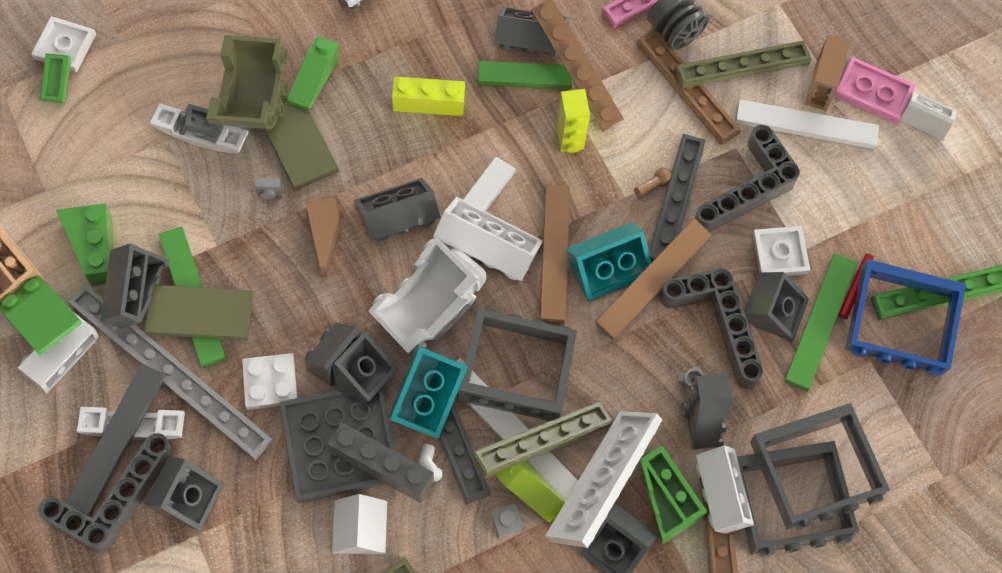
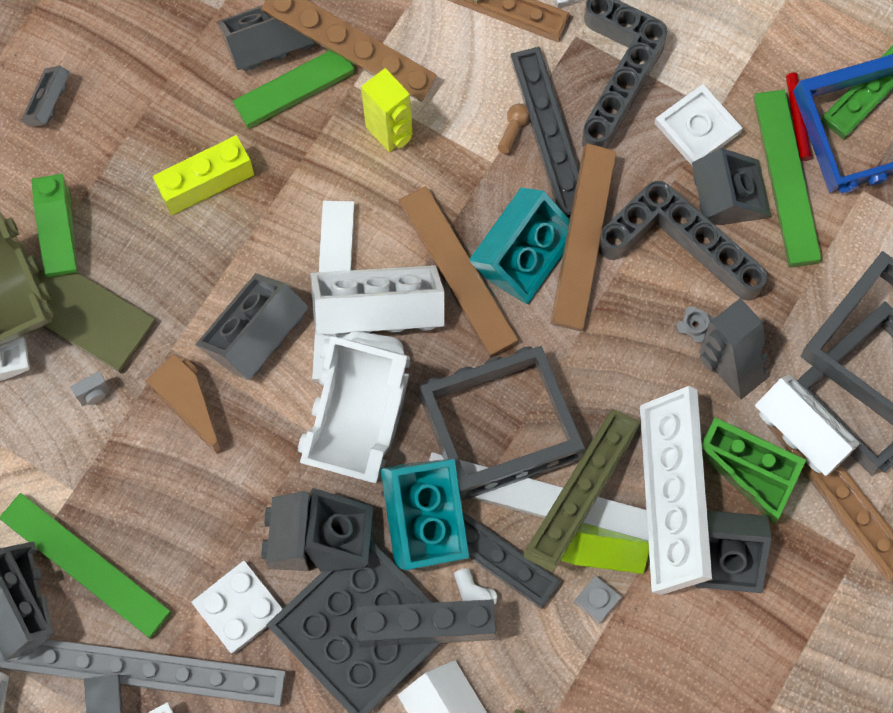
camera: 25 degrees left, 5 degrees up
olive tile [145,285,253,341] -> none

